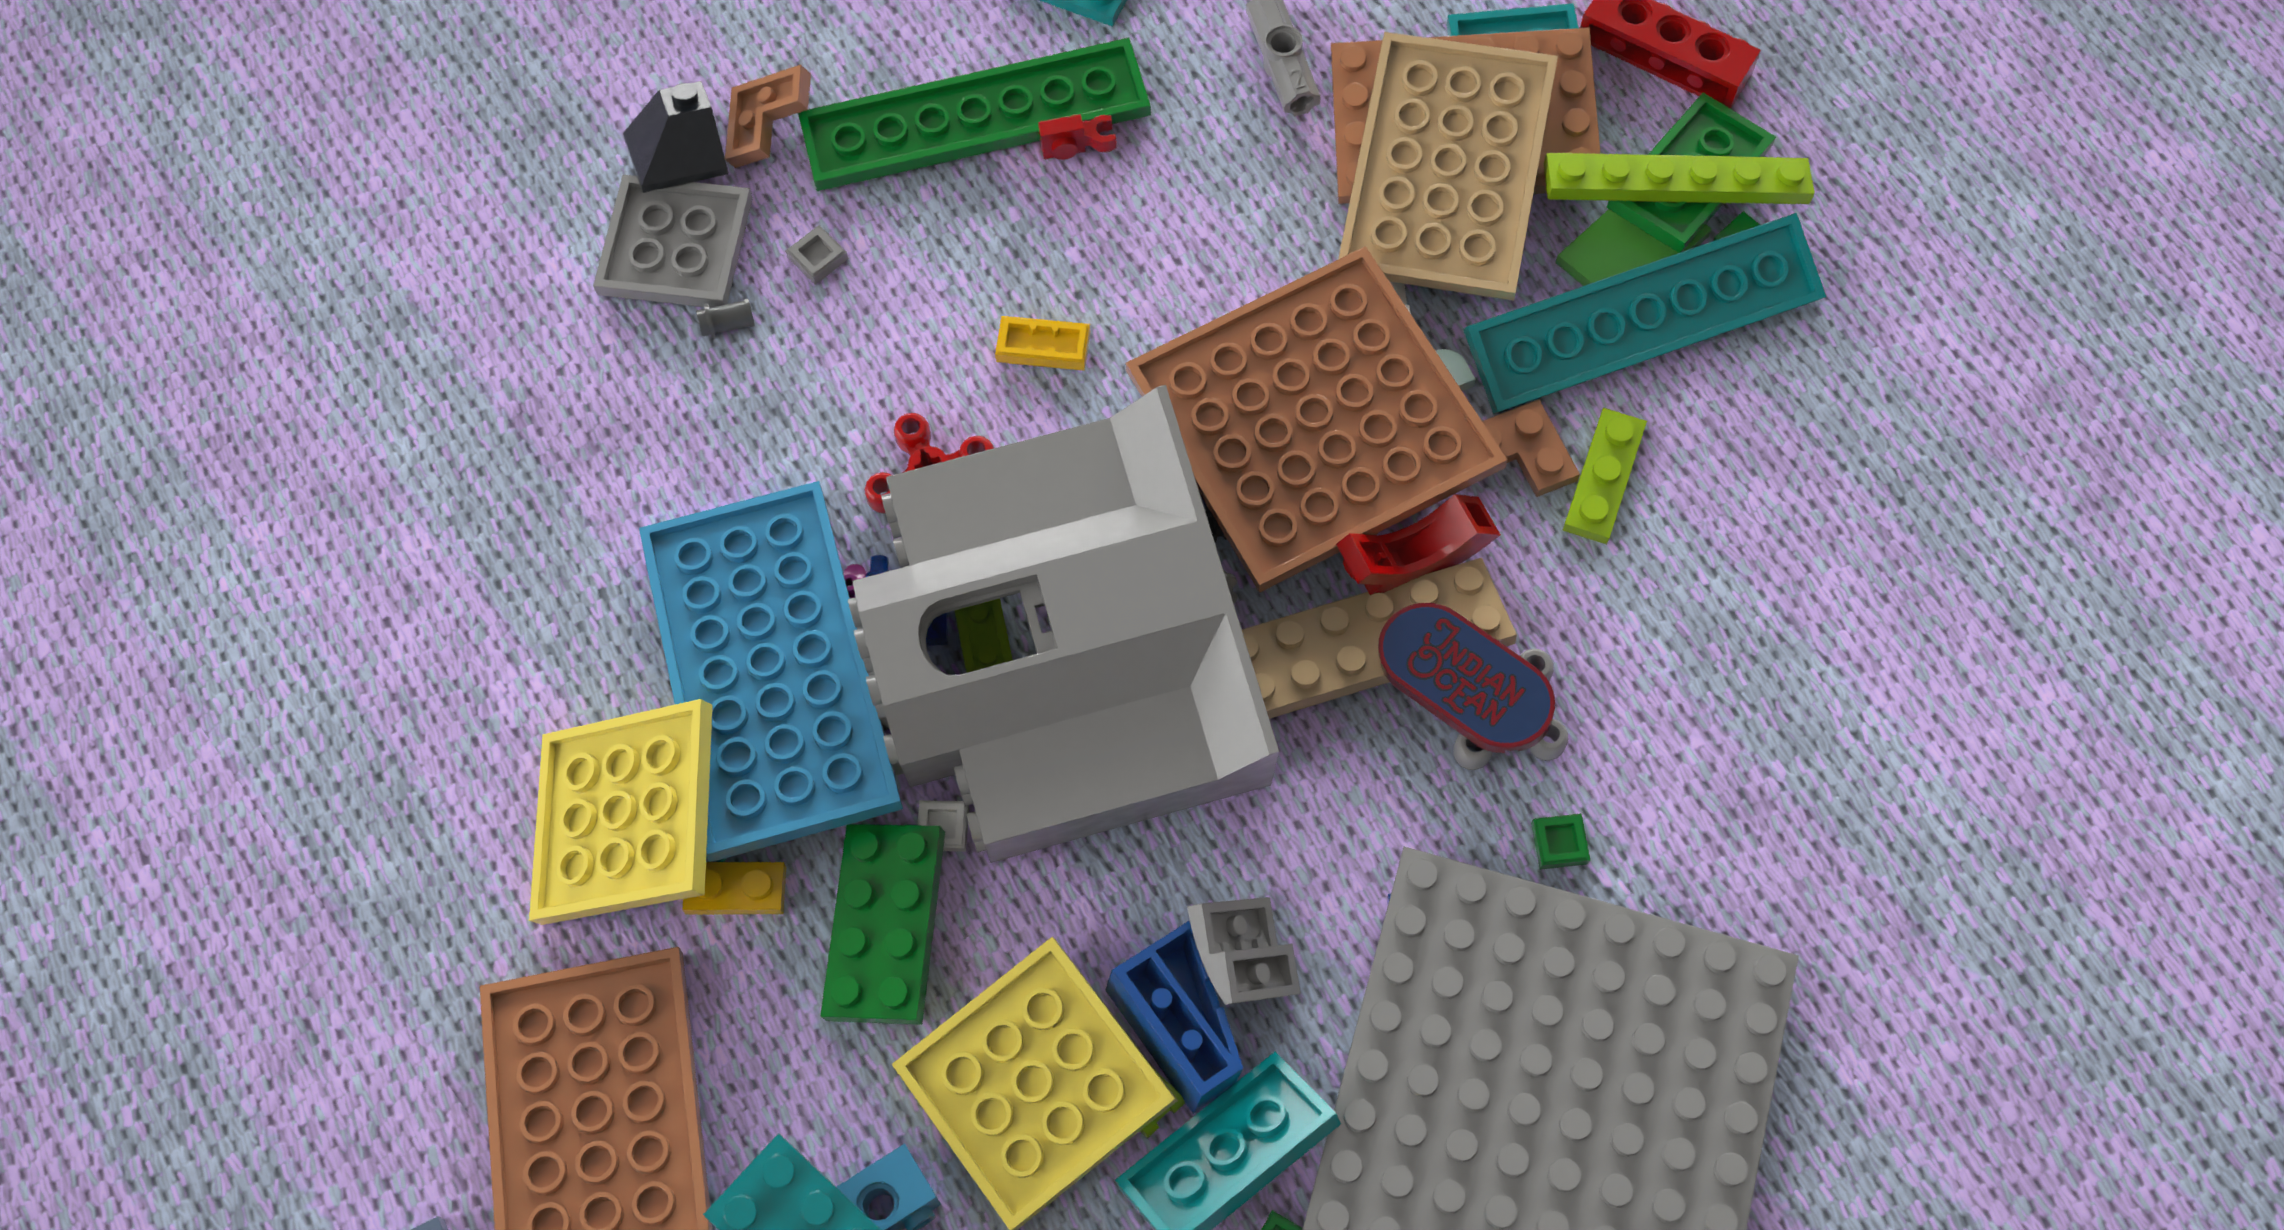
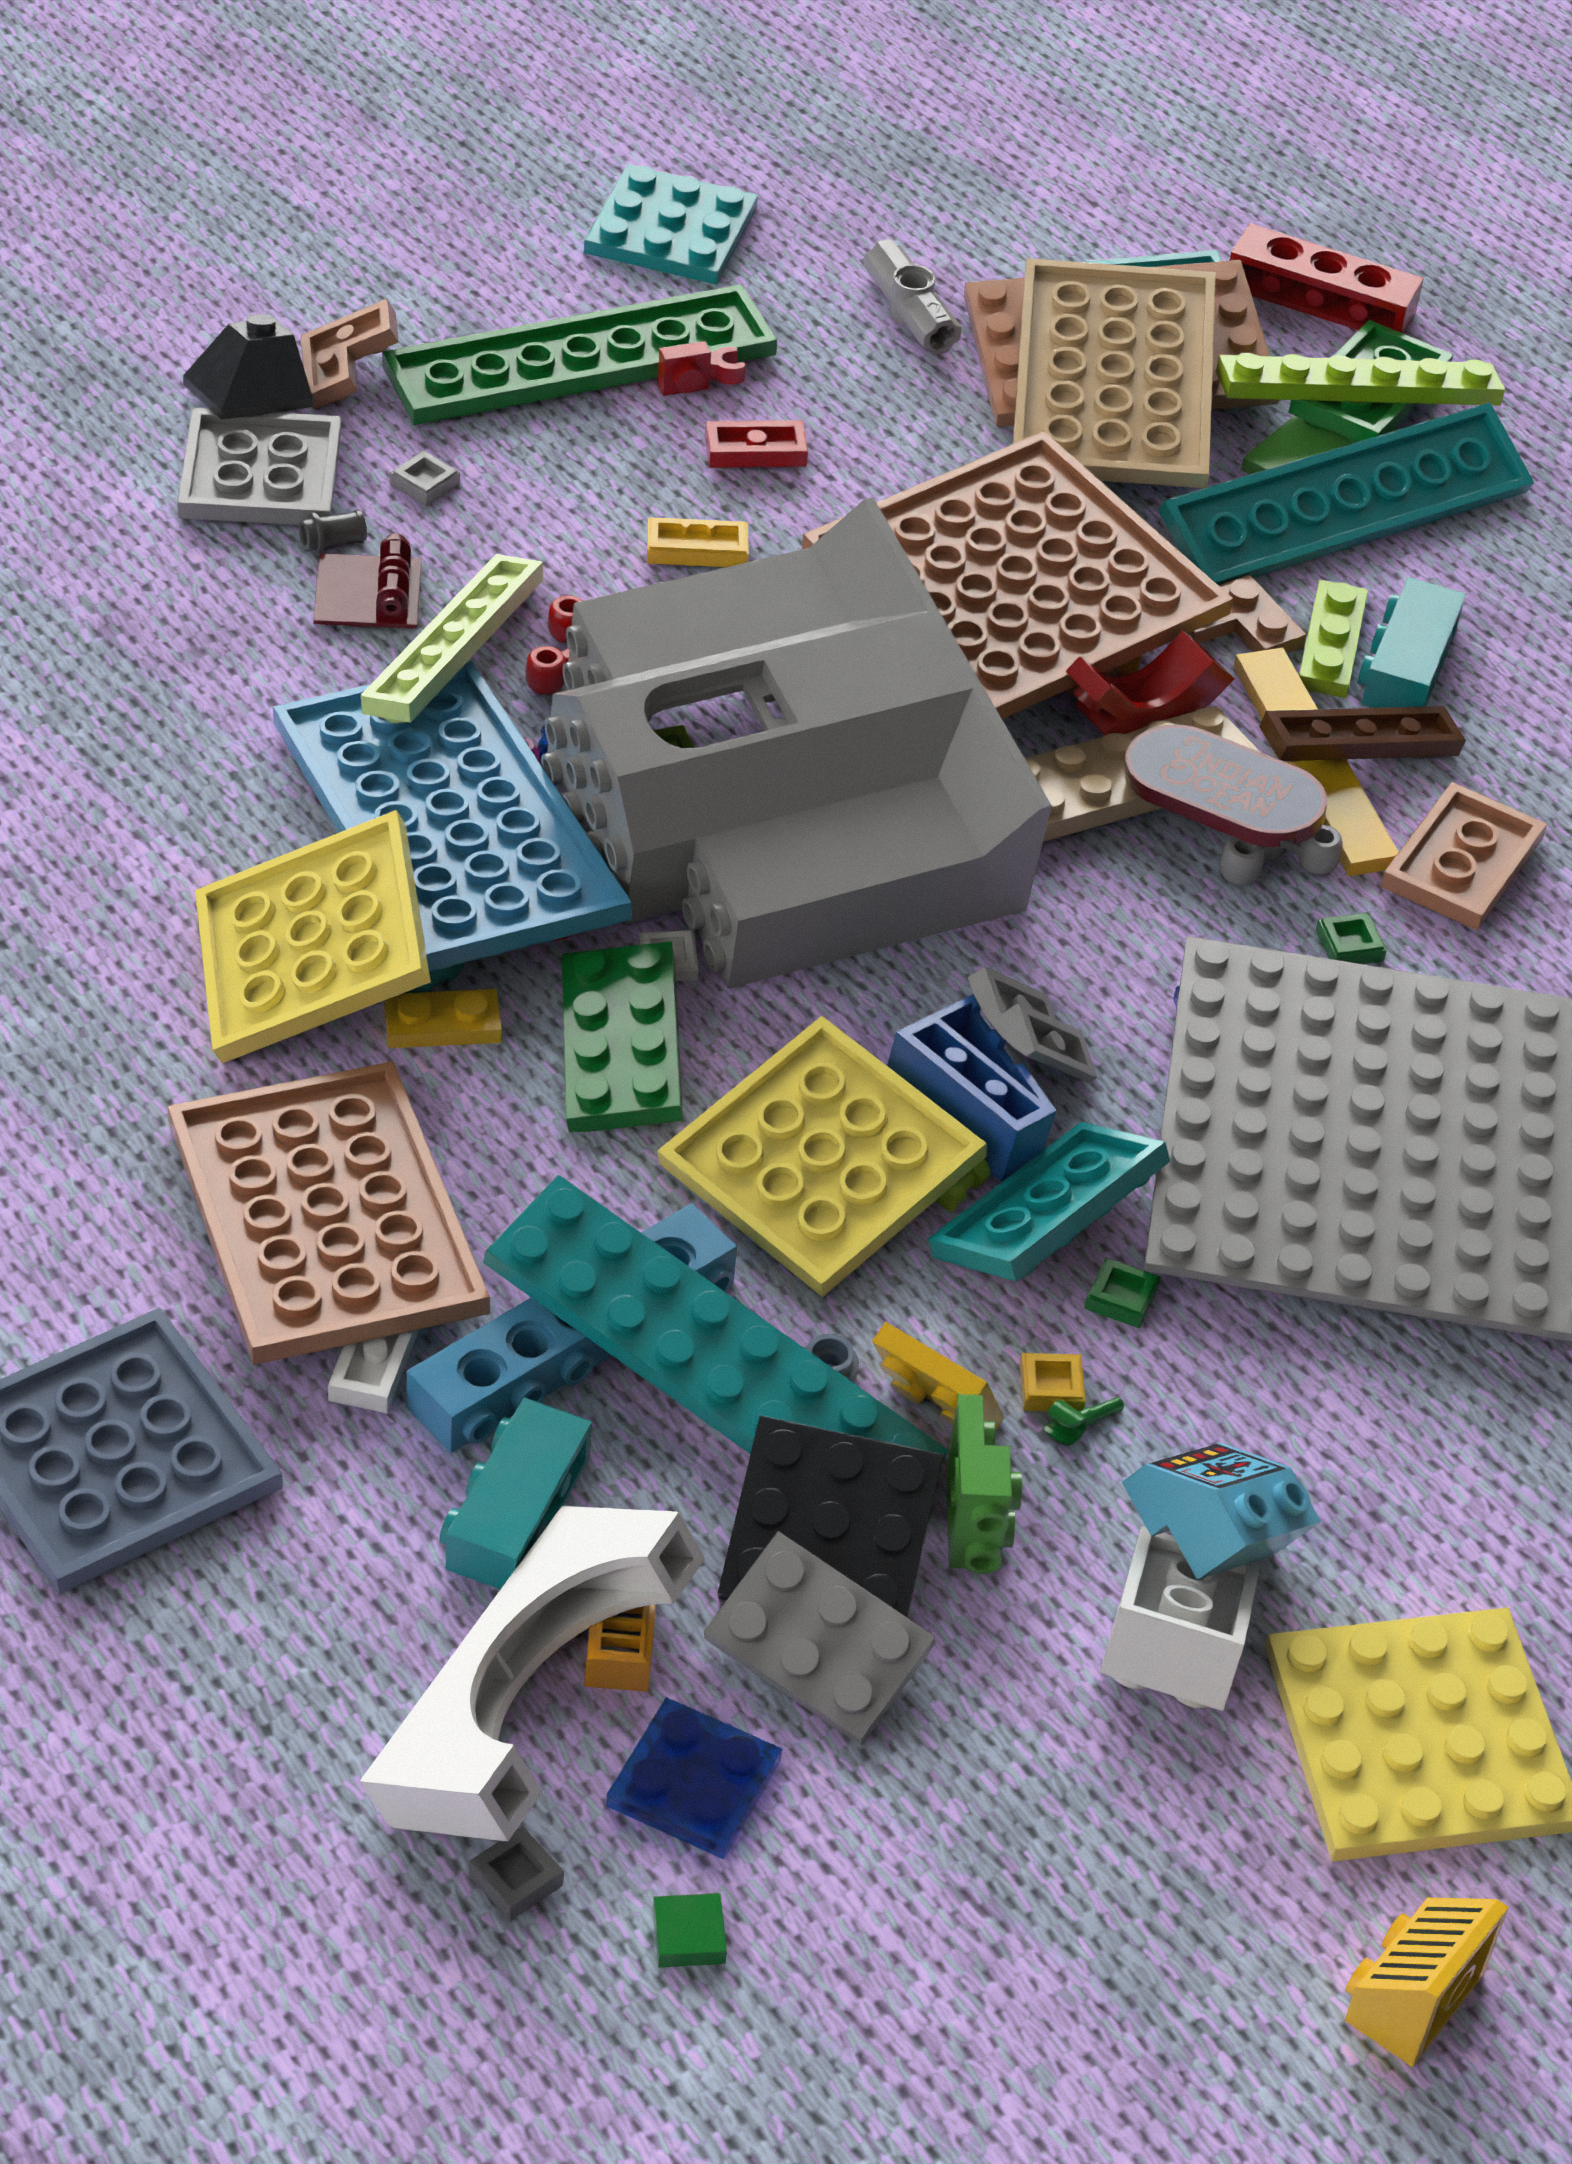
camera: 15 degrees left, 20 degrees down
none -> hinge [313,533,422,629]
none -> yellowish green plate [360,554,544,723]
none -> red plate [705,420,808,468]
none -> yellow tile [1233,647,1399,877]
none -> reddish brown plate [1259,706,1466,762]
none -> brick [1357,577,1466,708]
none -> nougat plate [1381,782,1547,931]

